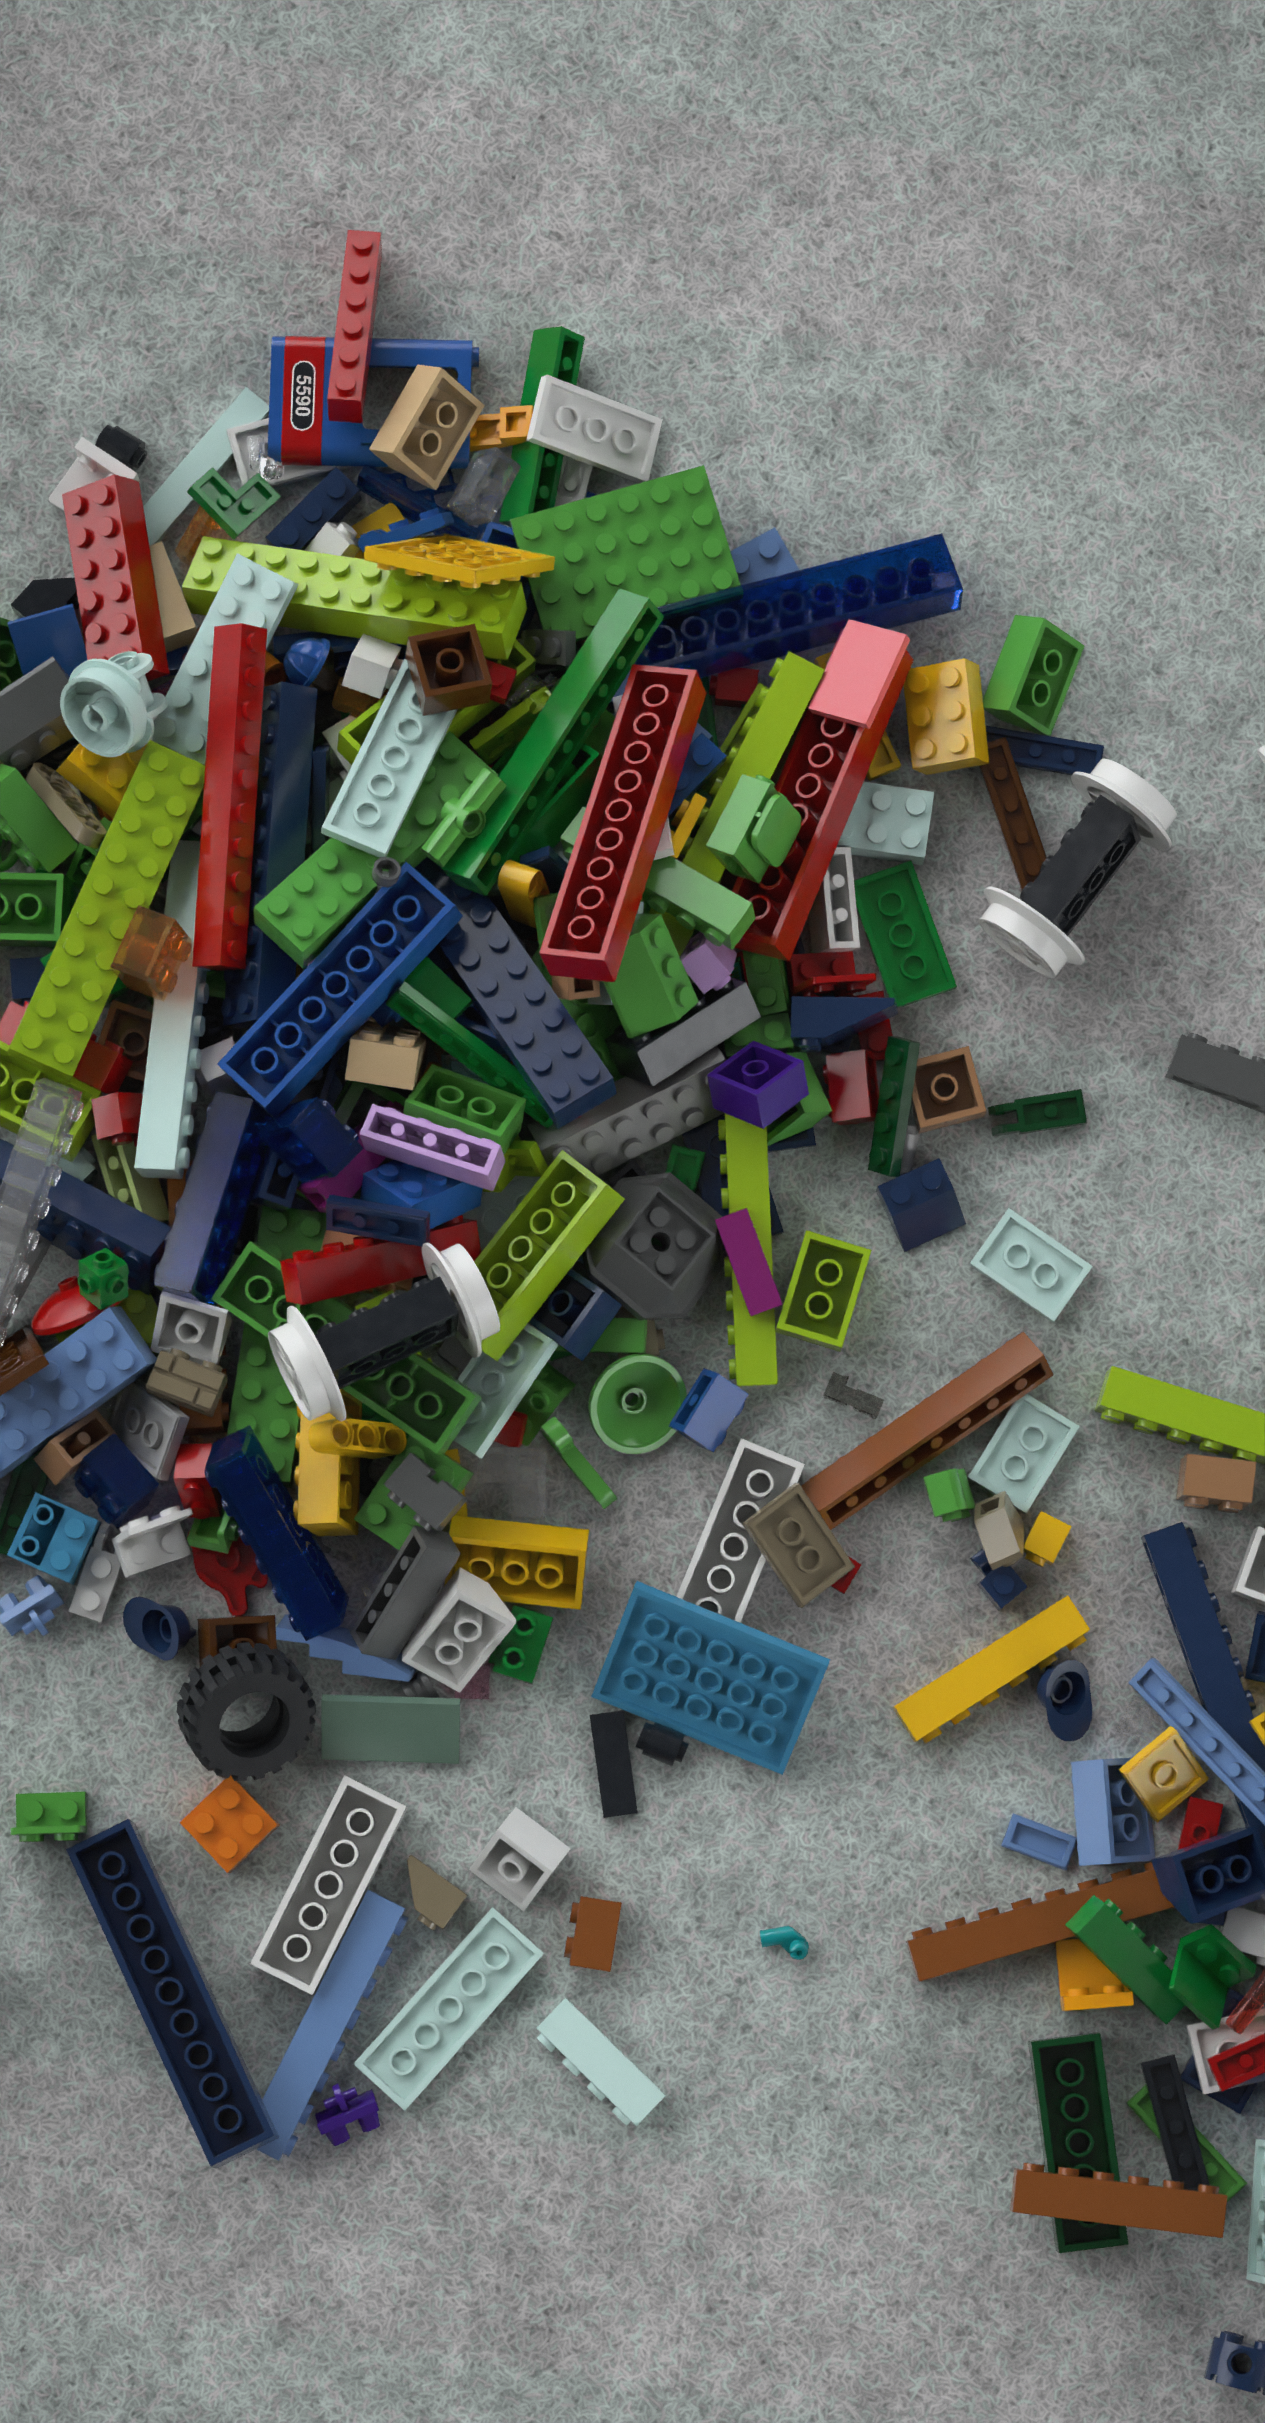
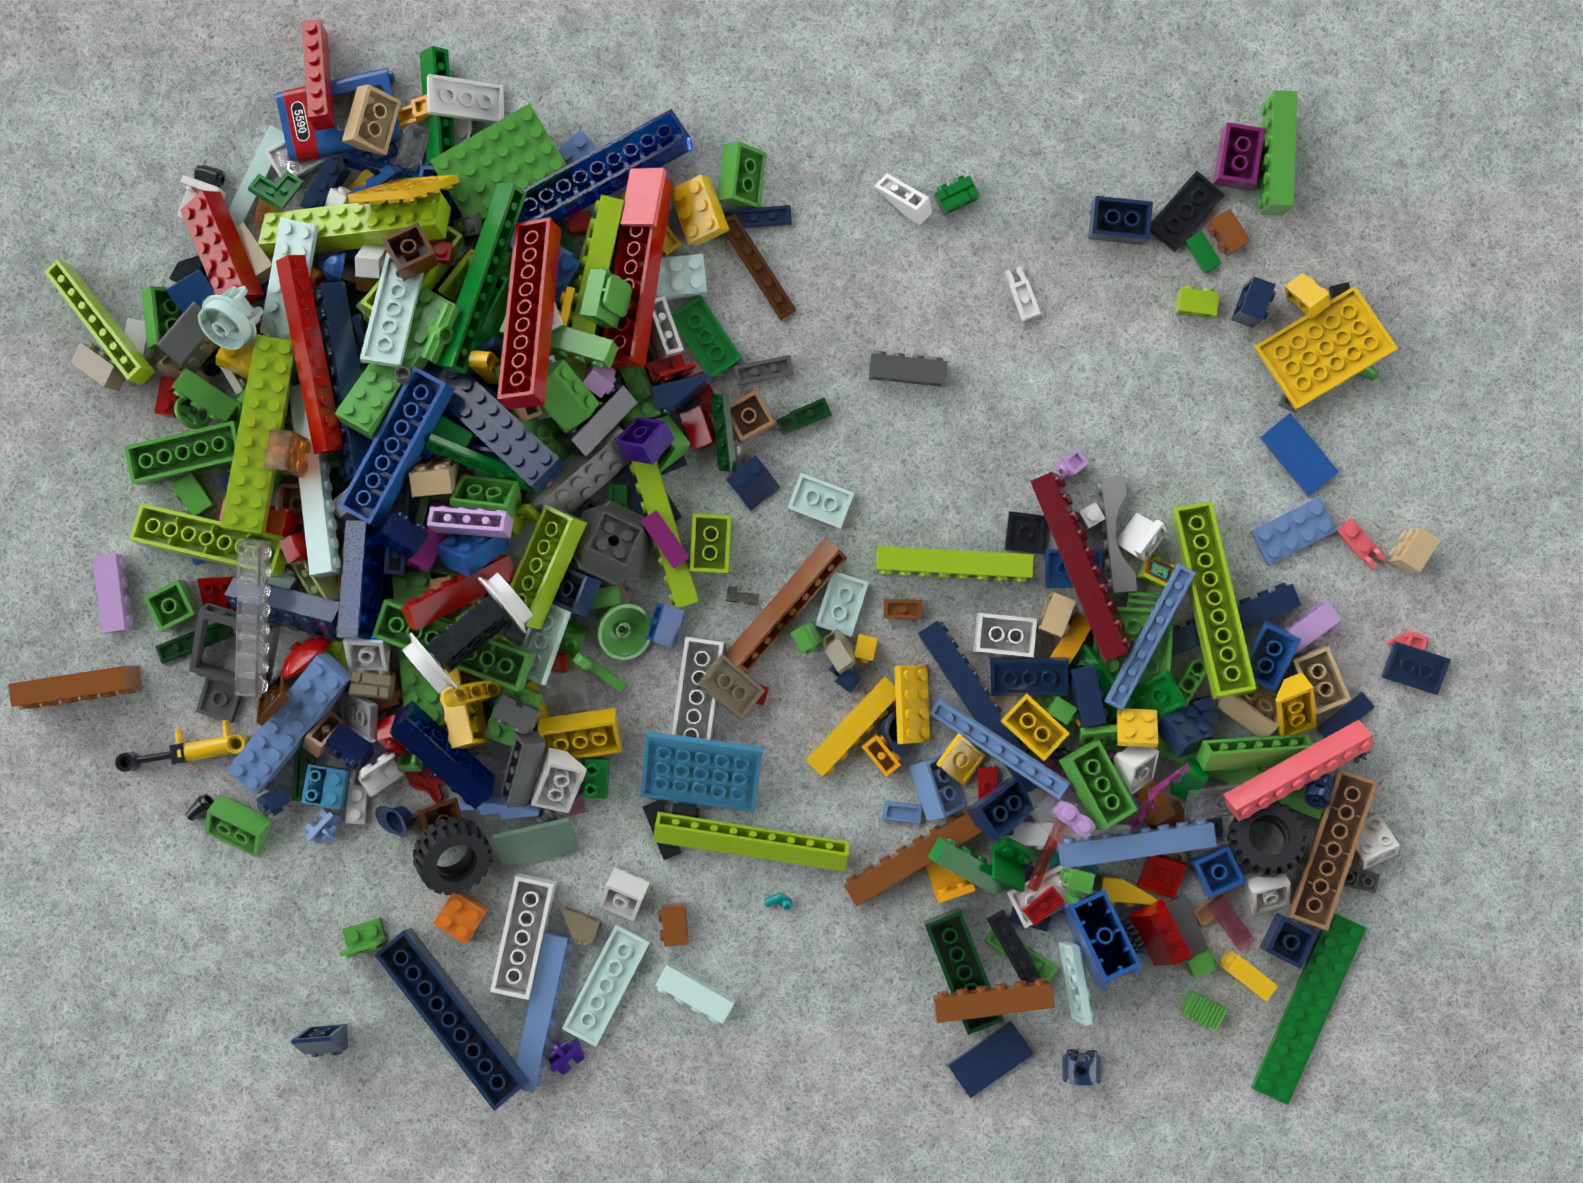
camera: 10 degrees left, 5 degrees up
dark tan beam [26,762,107,848] -> none
green brick [78,1248,129,1310] -> none
dark blue tile [326,1194,430,1247] -> none
brick [979,759,1177,978] -> none
medium nougat brick [1176,1454,1256,1513] -> none
none -> lime brick [653,812,849,872]
none -> dark grey plate [734,355,794,386]
none -> light orange brick [861,734,901,777]
none -> dark orange plate [883,599,922,619]
none -> yellow plate [895,665,930,744]
none -> dark blue tile [947,1020,1034,1098]

